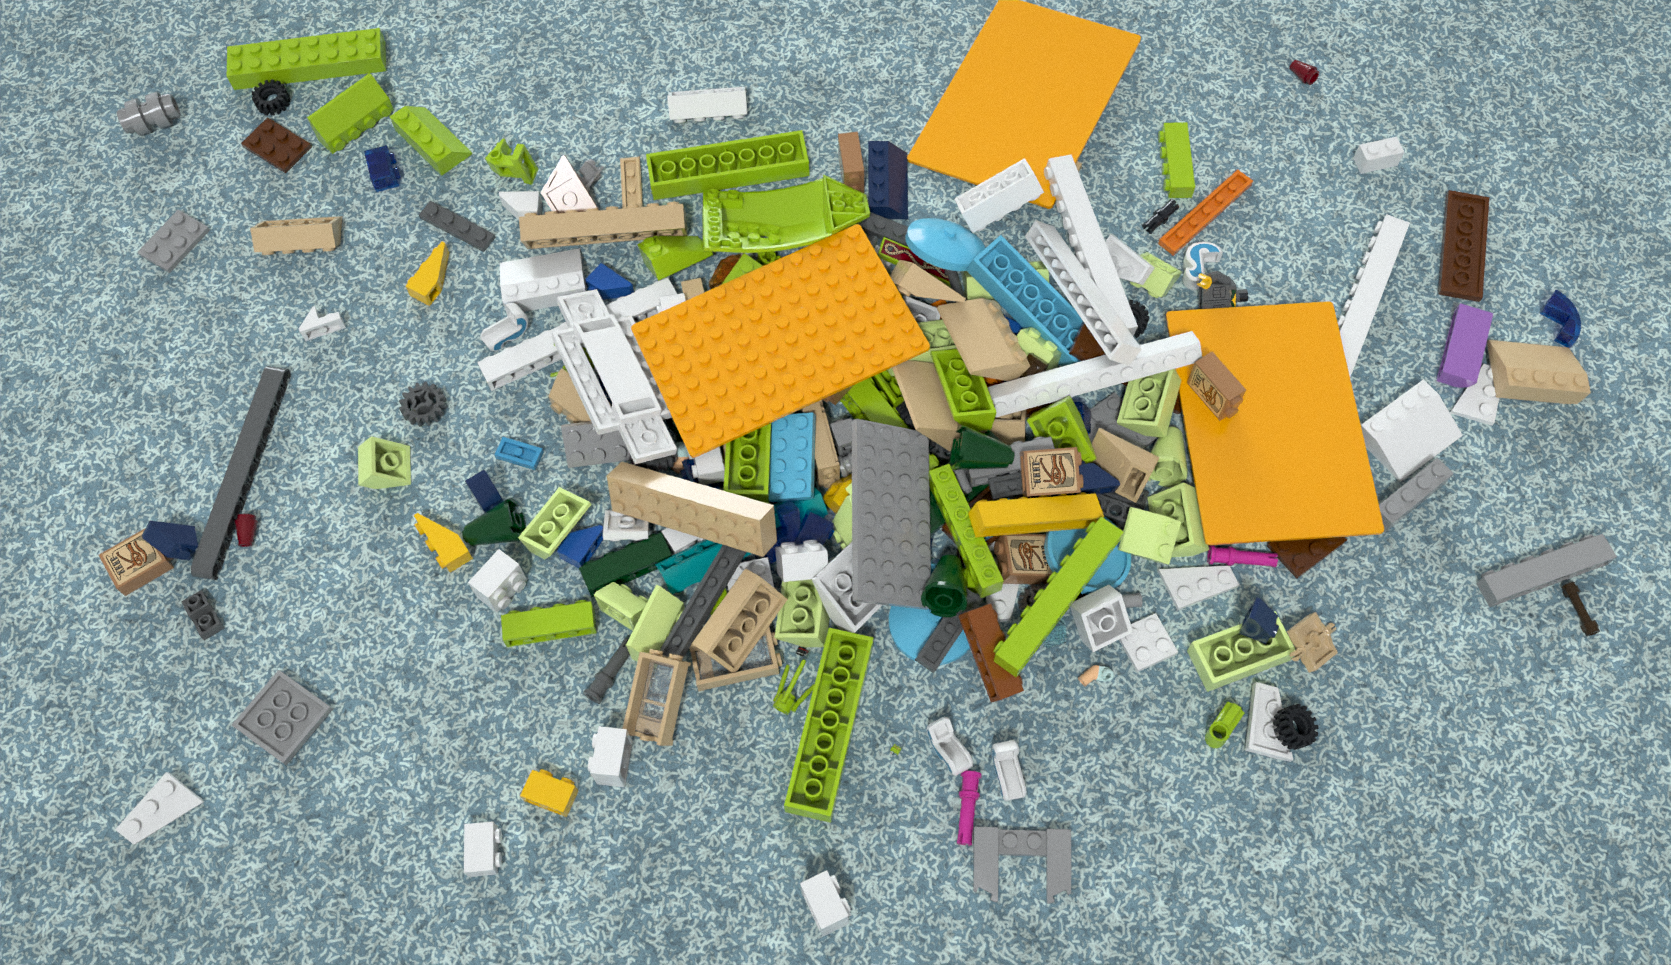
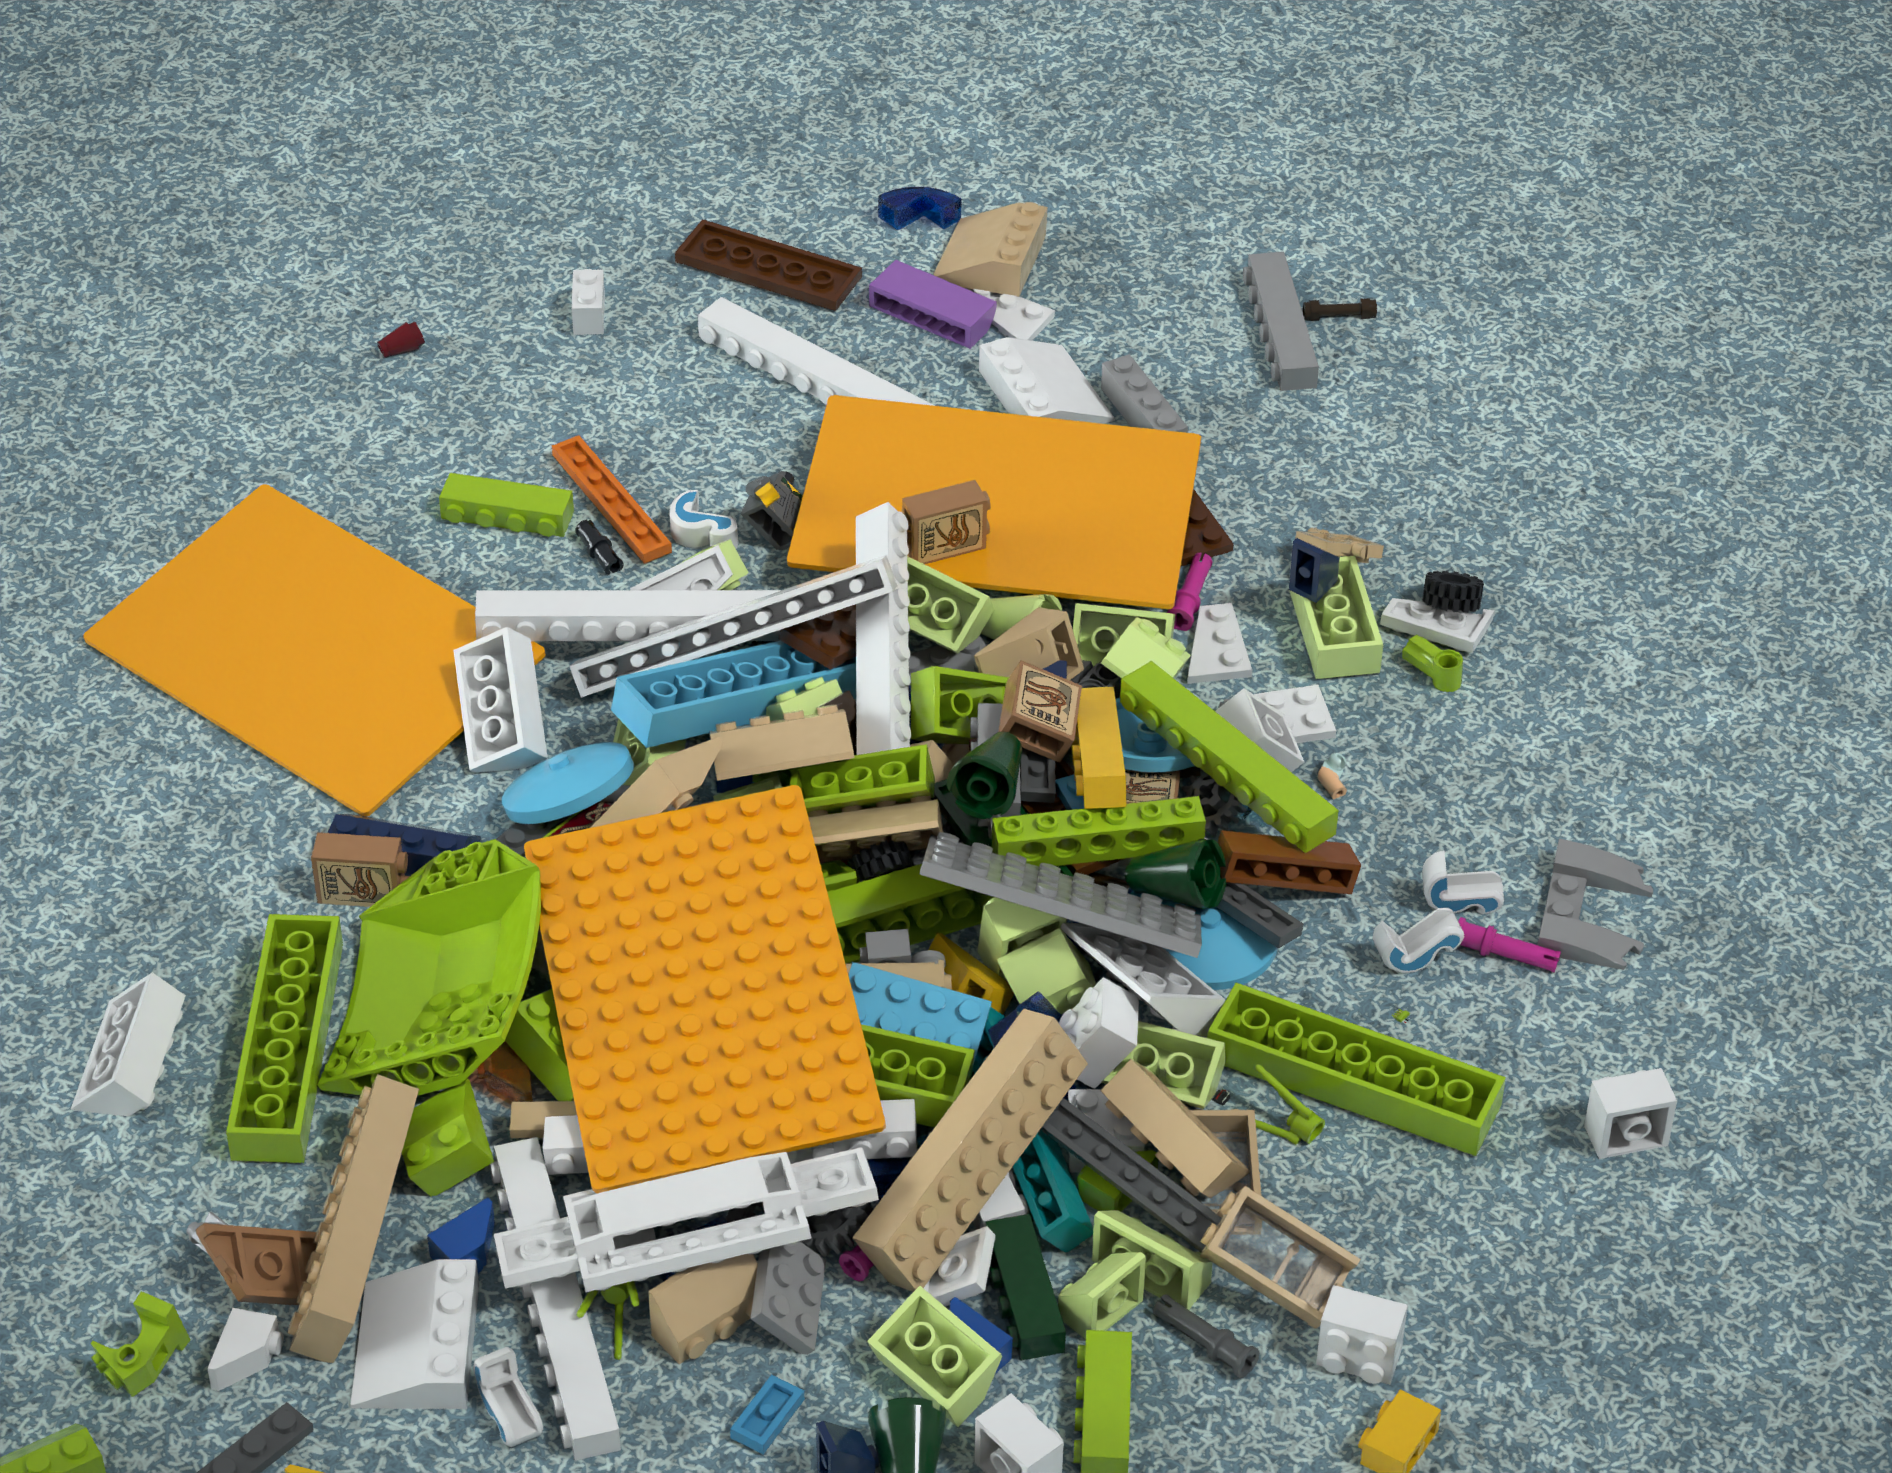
camera: 80 degrees left, 20 degrees down
tan tile [620,157,643,208] -> none

